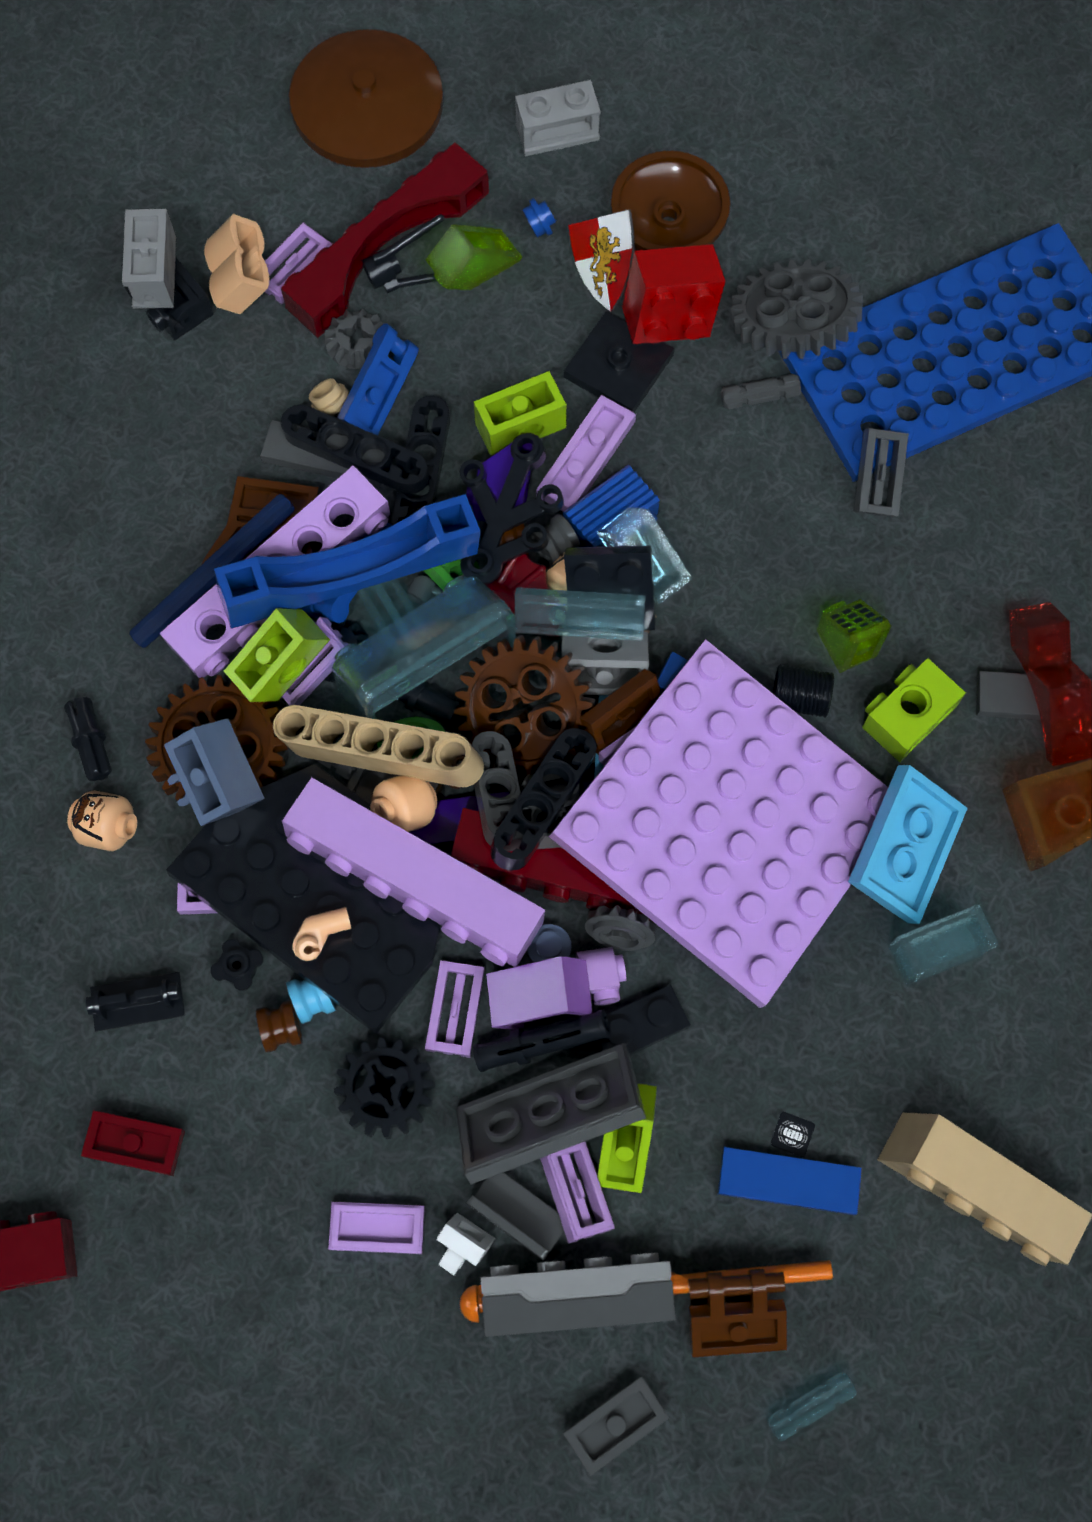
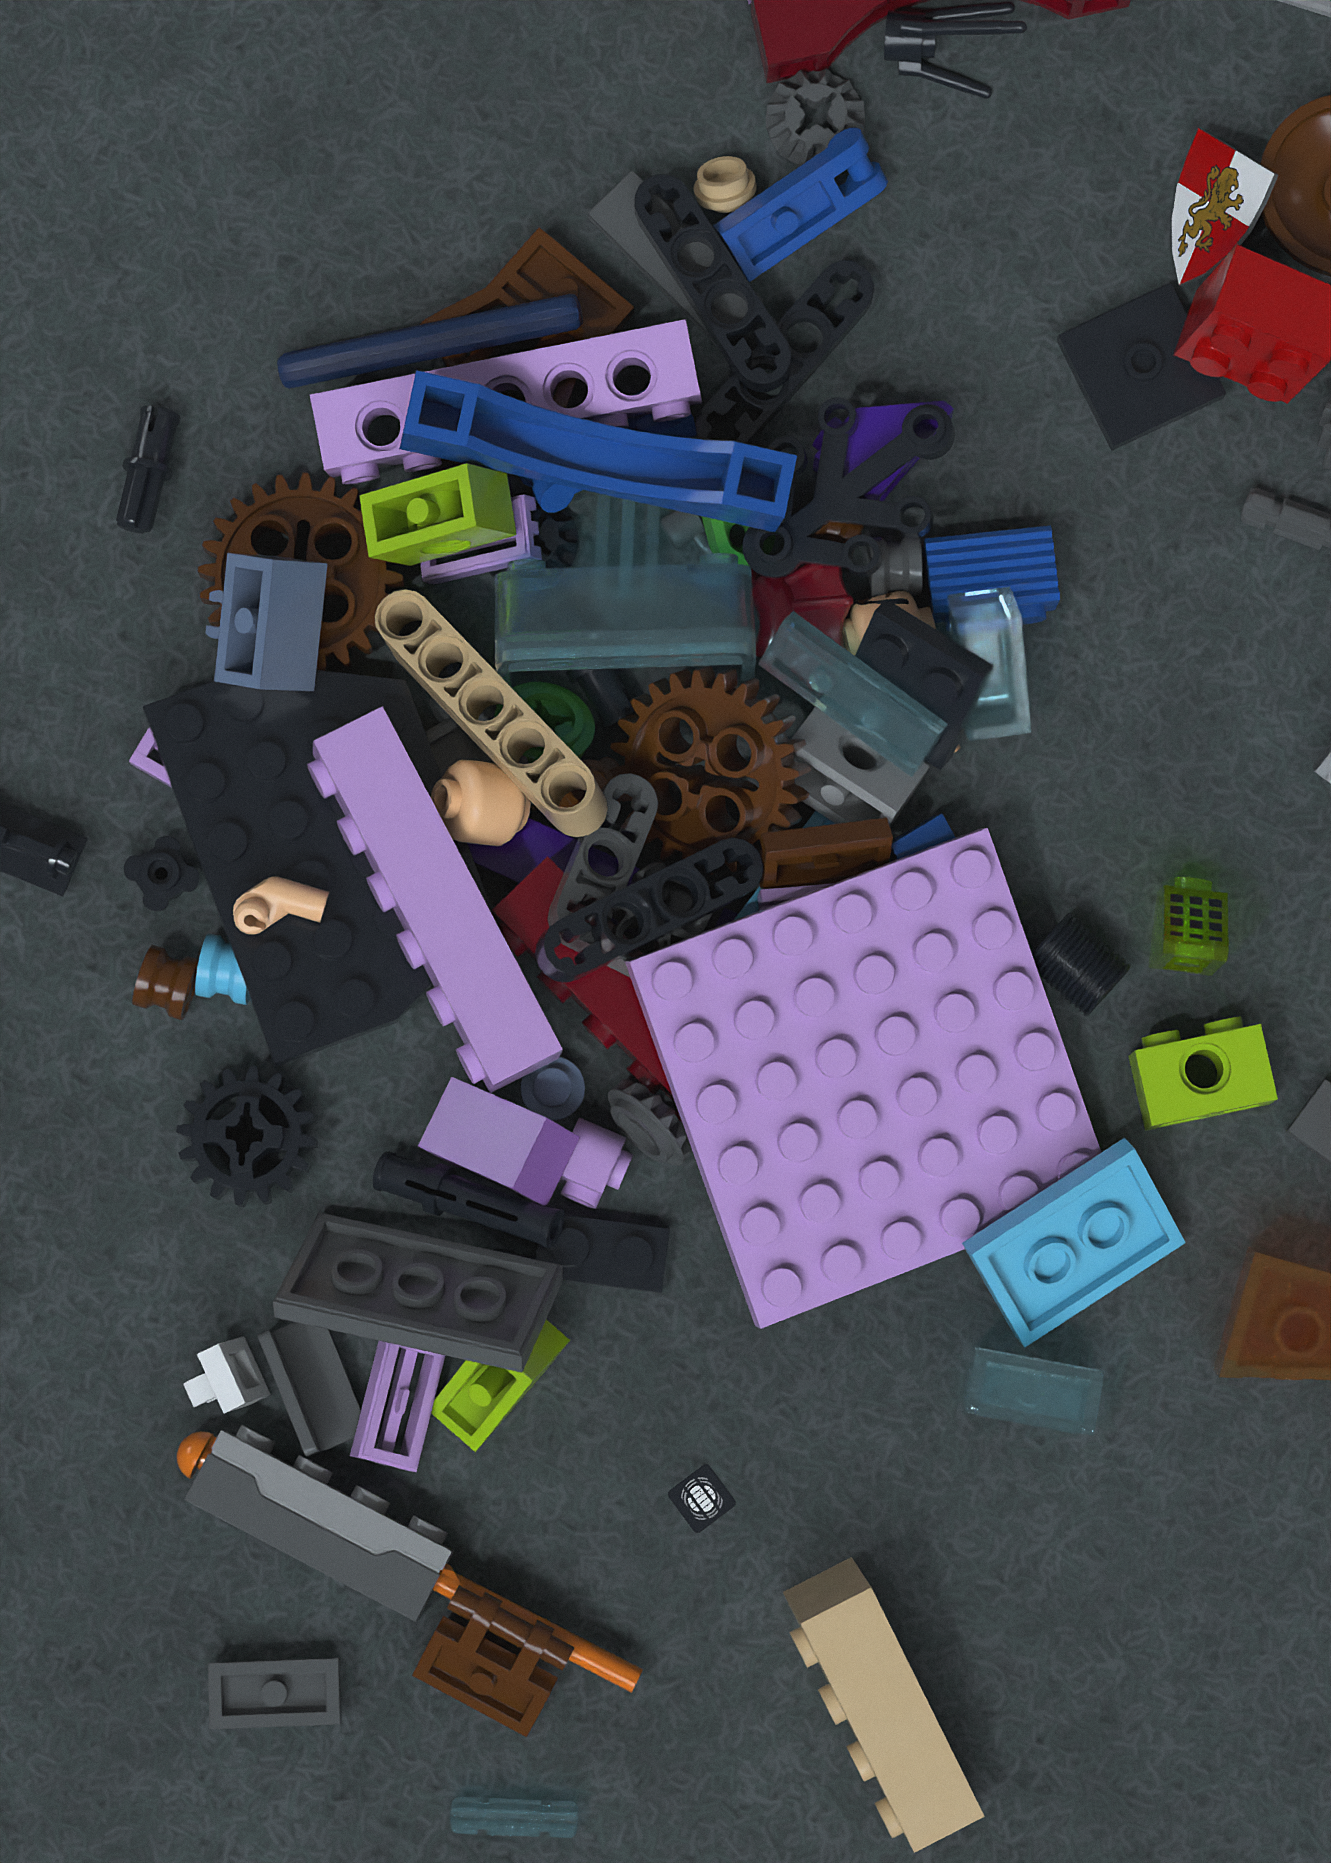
camera: 30 degrees right, 10 degrees up
light nougat head [67,790,137,851] -> none
lavender tile [328,1202,425,1254] -> none
clear neon green slope [425,224,523,290] -> none
lavender tile [425,960,485,1058] -> none
lime brick [474,371,566,457] -> none
blue plate [522,198,556,238] -> none
lavender plate [536,395,636,512] -> none
blue tile [717,1147,862,1216] -> none

